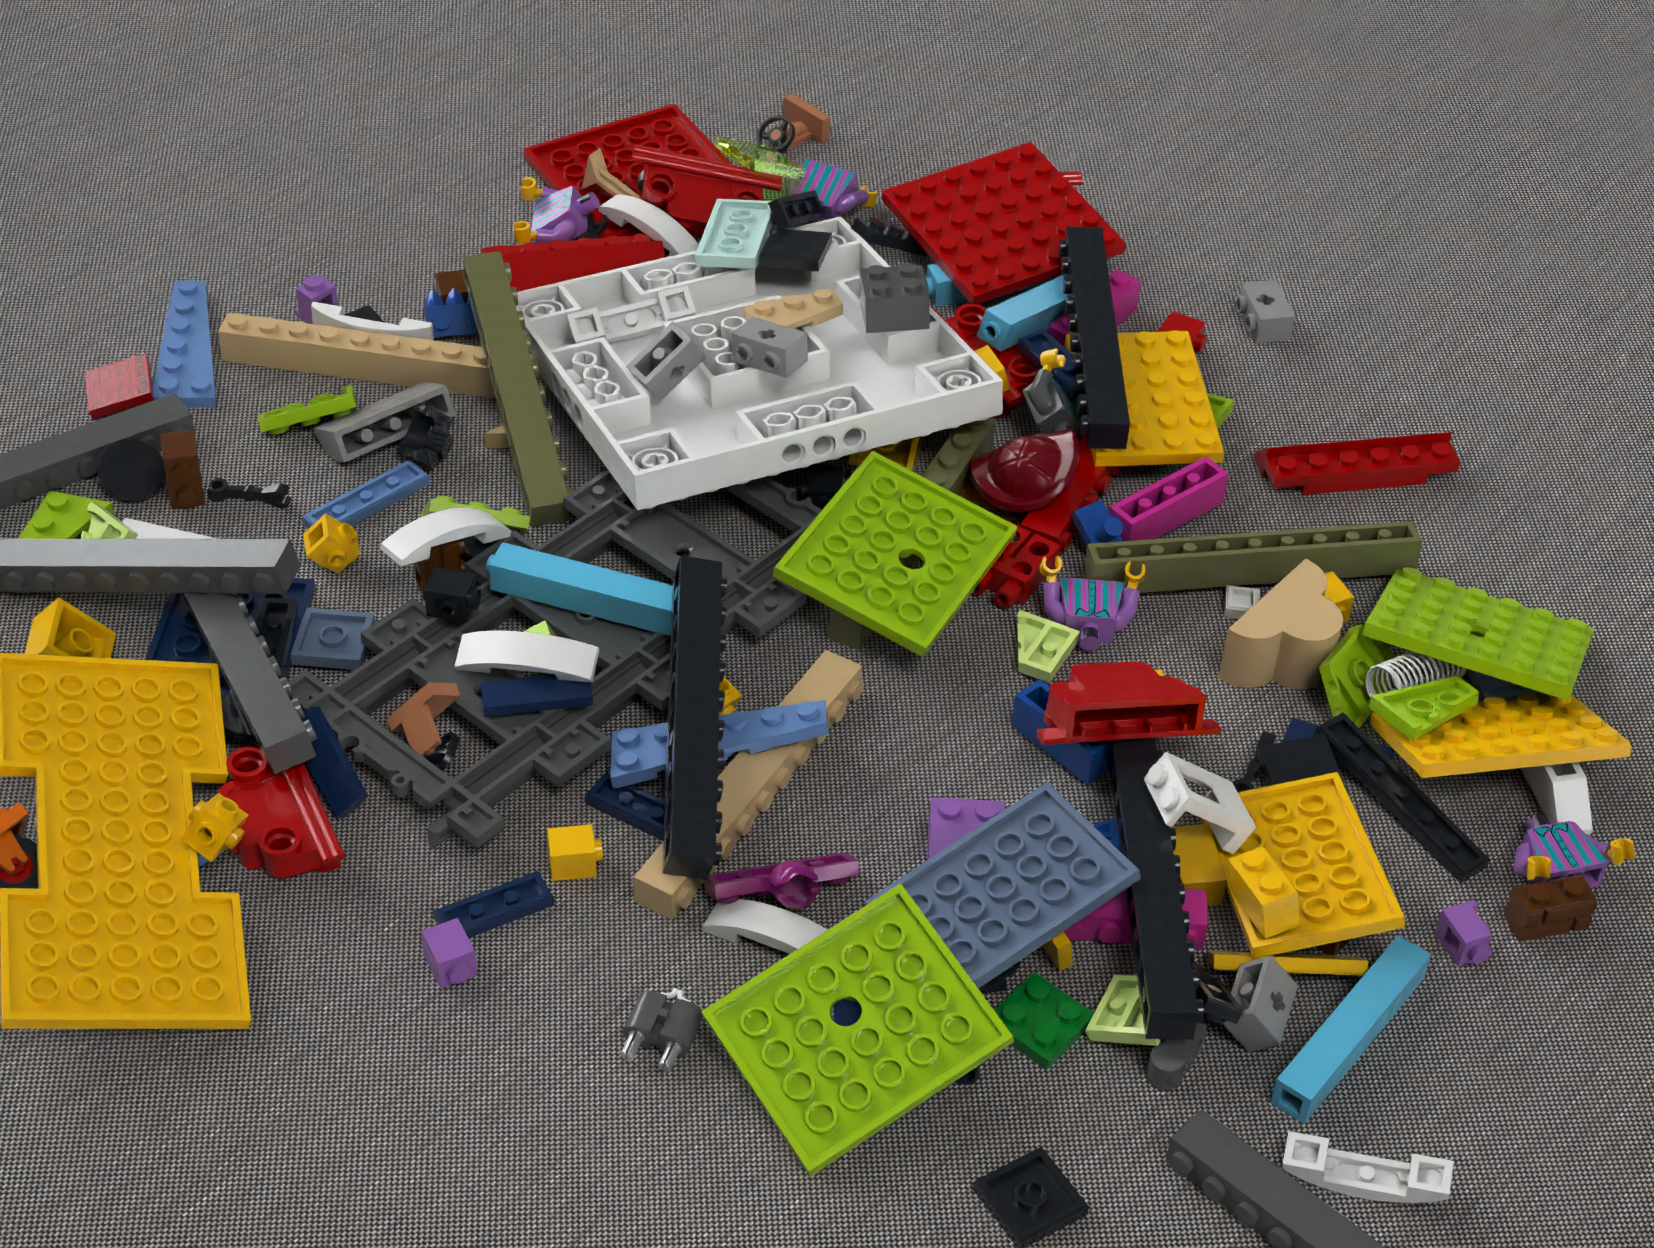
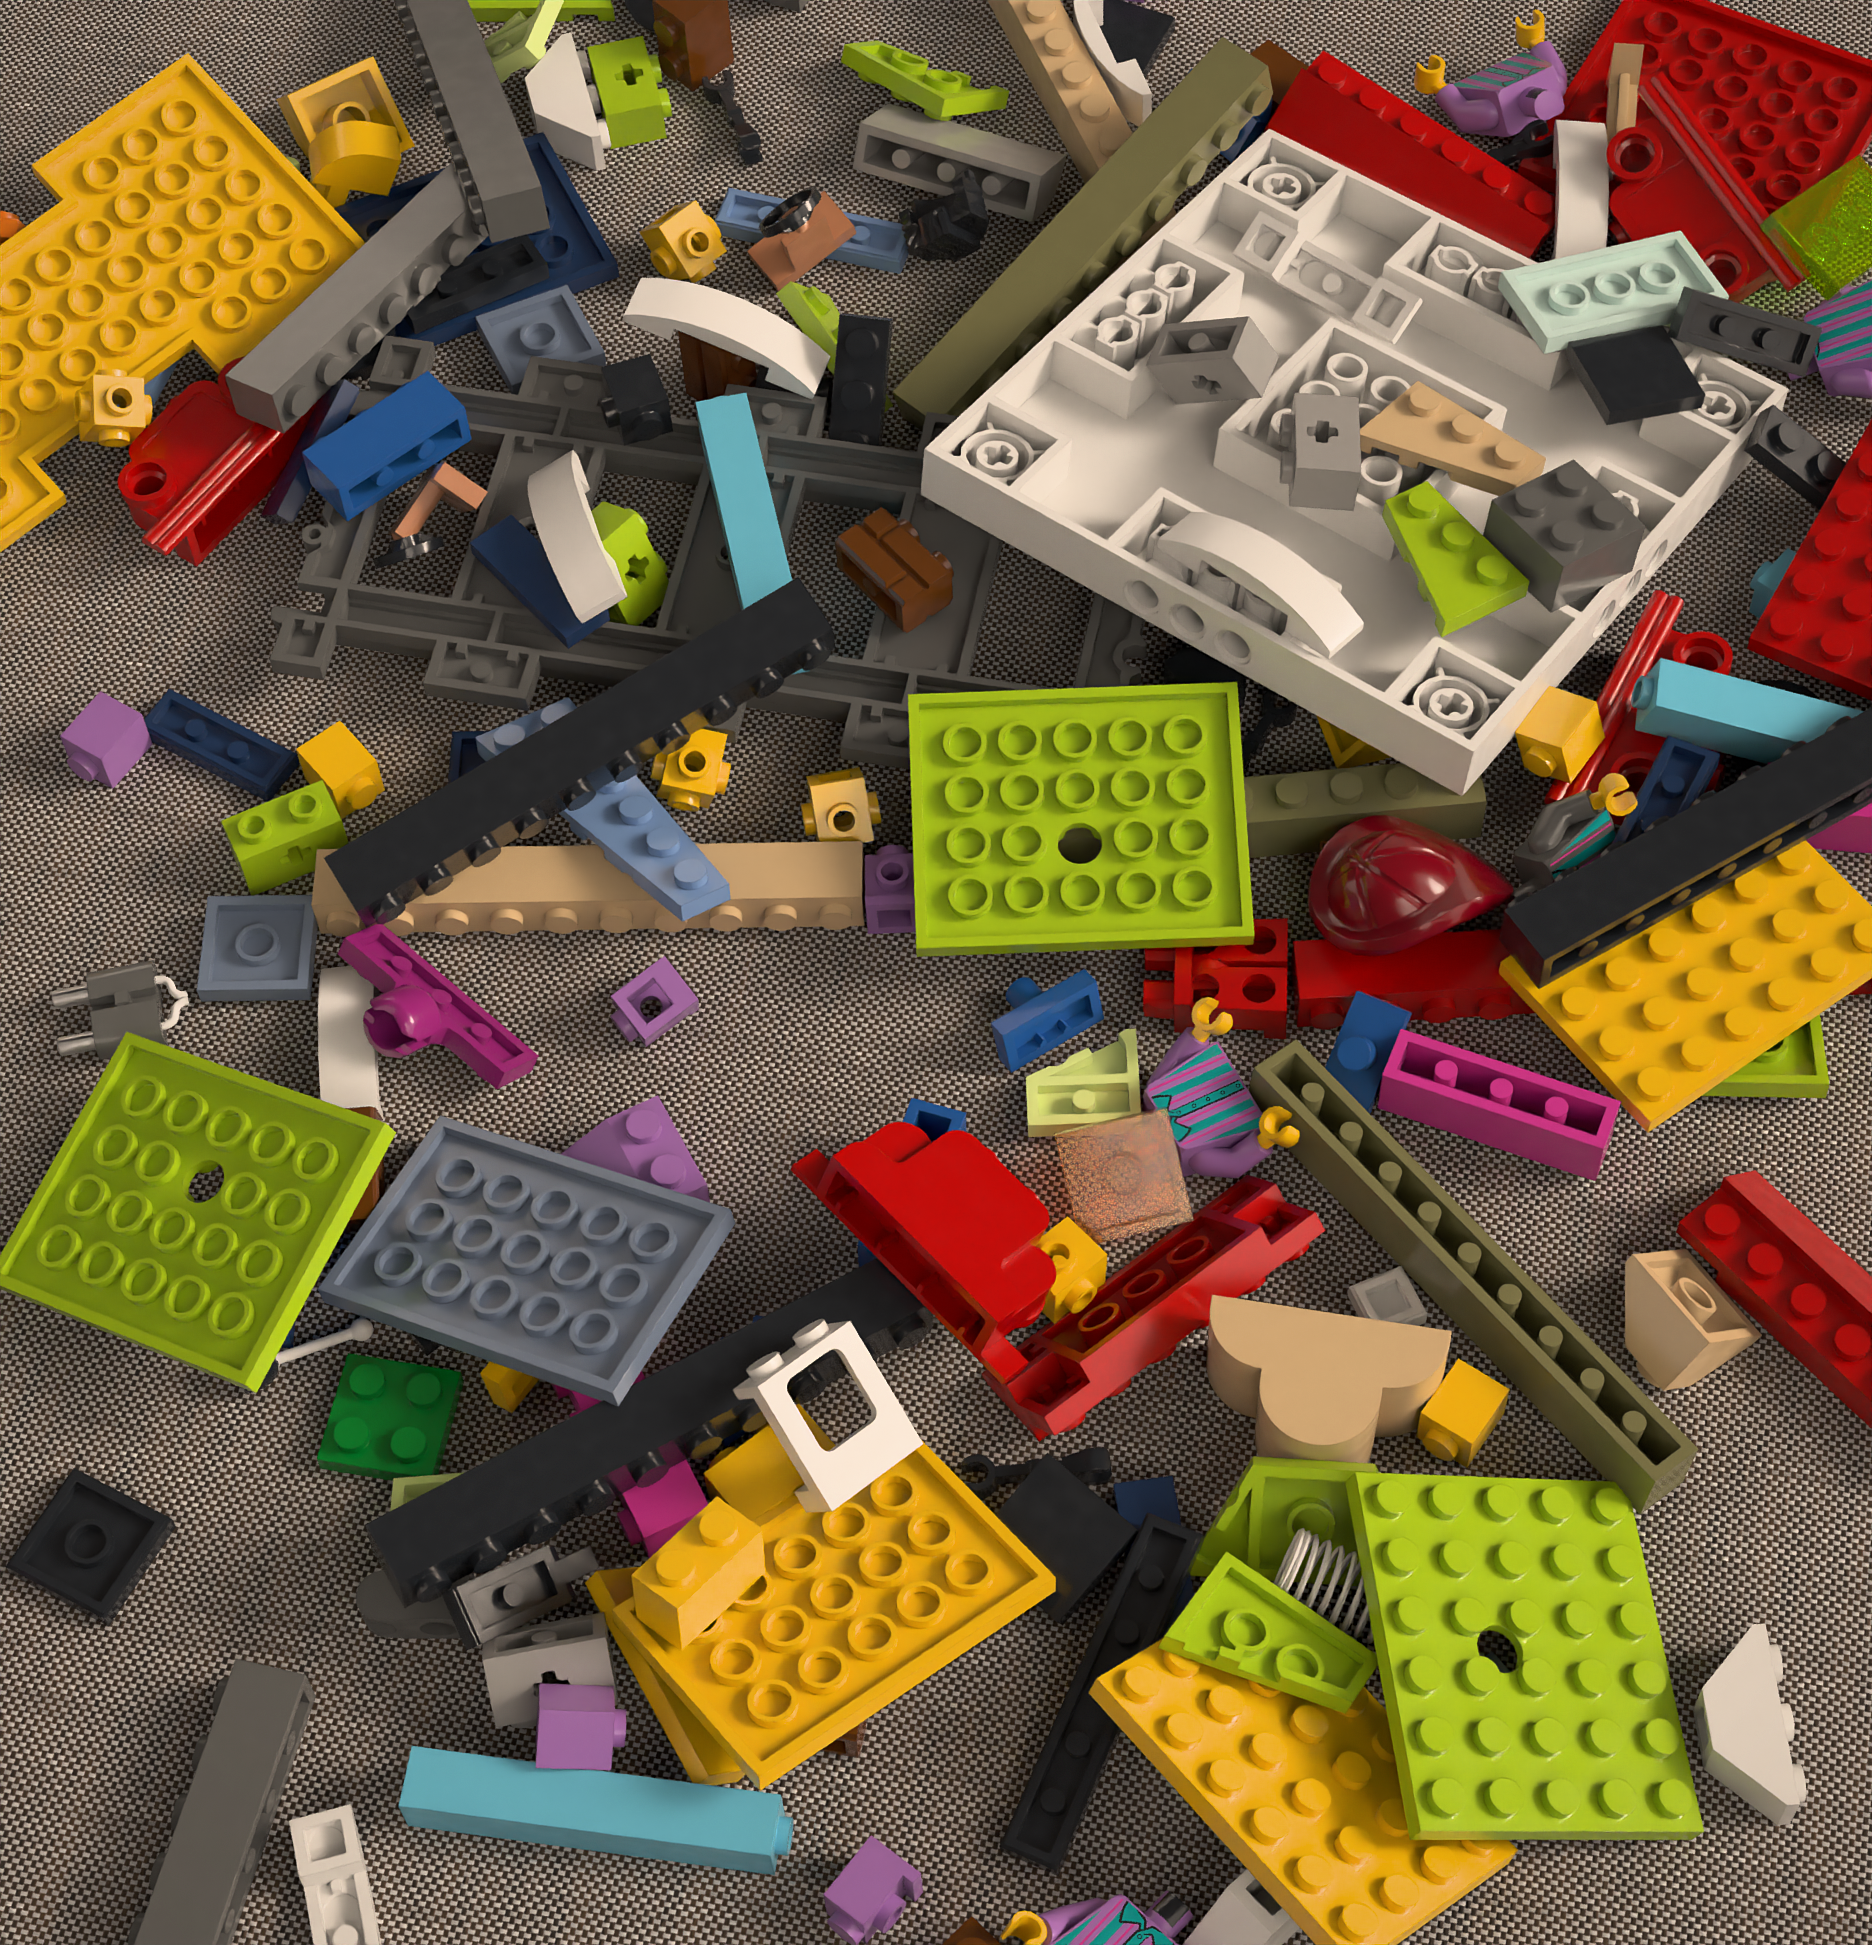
camera: 65 degrees right, 15 degrees up
none -> sand blue plate [197,895,318,1002]
none -> lime brick [221,780,349,896]
none -> blue brick [302,371,472,521]
none -> yellow brick [308,121,402,208]
none -> medium lavender brick [535,1684,626,1770]
none -> lime brick [587,36,672,149]
none -> medium lavender brick [610,956,699,1047]
none -> nougat piece [747,186,856,291]
none -> yellow brick [801,767,881,843]
none -> black plate [828,313,893,447]
none -> reddish brown brick [835,507,954,633]
none -> medium lavender brick [865,845,916,934]
none -> red slope [981,1175,1325,1442]
none -> blue tile [991,969,1104,1073]
none -> clear orange plate [1054,1106,1194,1244]
none -> white slope [1157,512,1364,659]
none -> lime wing [1382,481,1530,638]
none -> tan slope [1625,1249,1762,1391]
none -> white slope [1693,1624,1806,1825]

